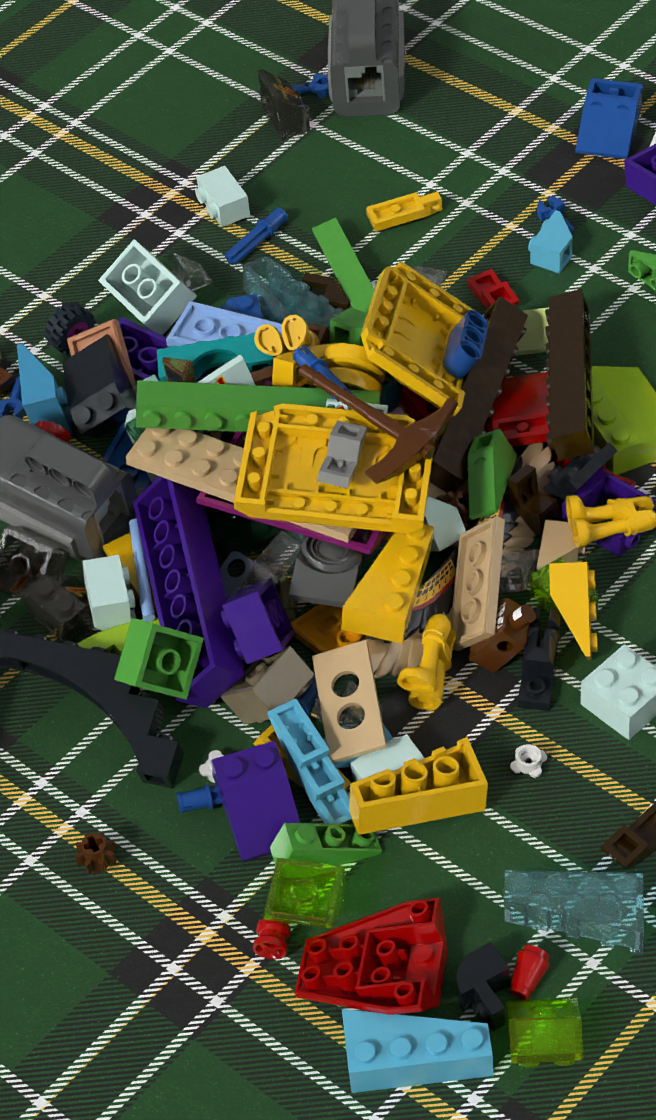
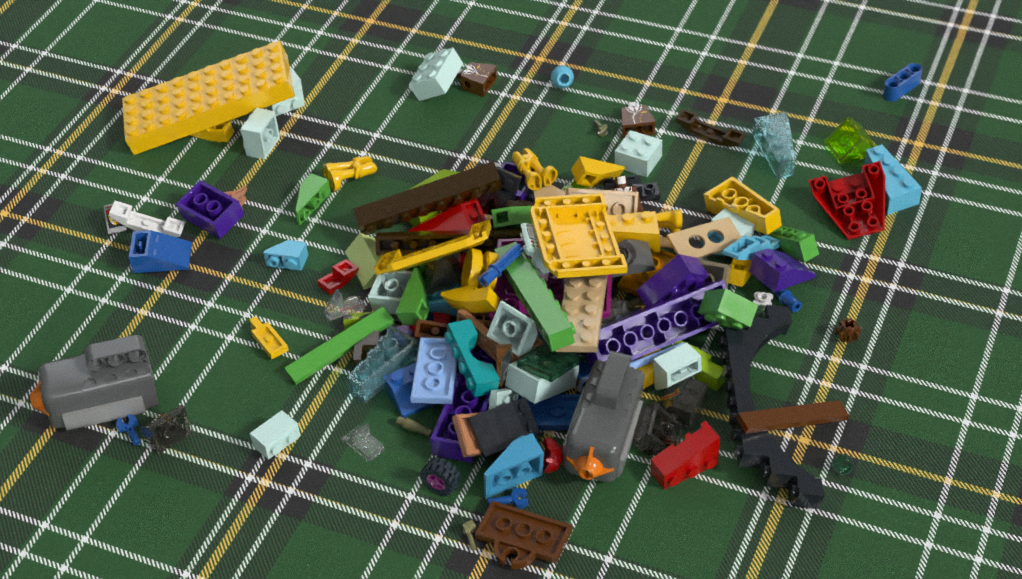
camera: 110 degrees left, 5 degrees down
light aqua brick [98,239,197,336] -> none
blue axle [225,207,288,265] -> none
red wheel [253,918,291,959] -> none
yellow piece [254,315,320,357] -> none
clear neon green slope [263,857,347,928] -> none
reddish brown piece [299,364,458,484] -> none
light grey slope [317,420,368,489] -> none
blue beam [443,310,489,379] -> none
black brick [456,942,510,1031] -> none
red cone [509,945,550,1000] -> none
white plate [510,744,547,778] -> none
blue bar [537,196,574,233] -> none

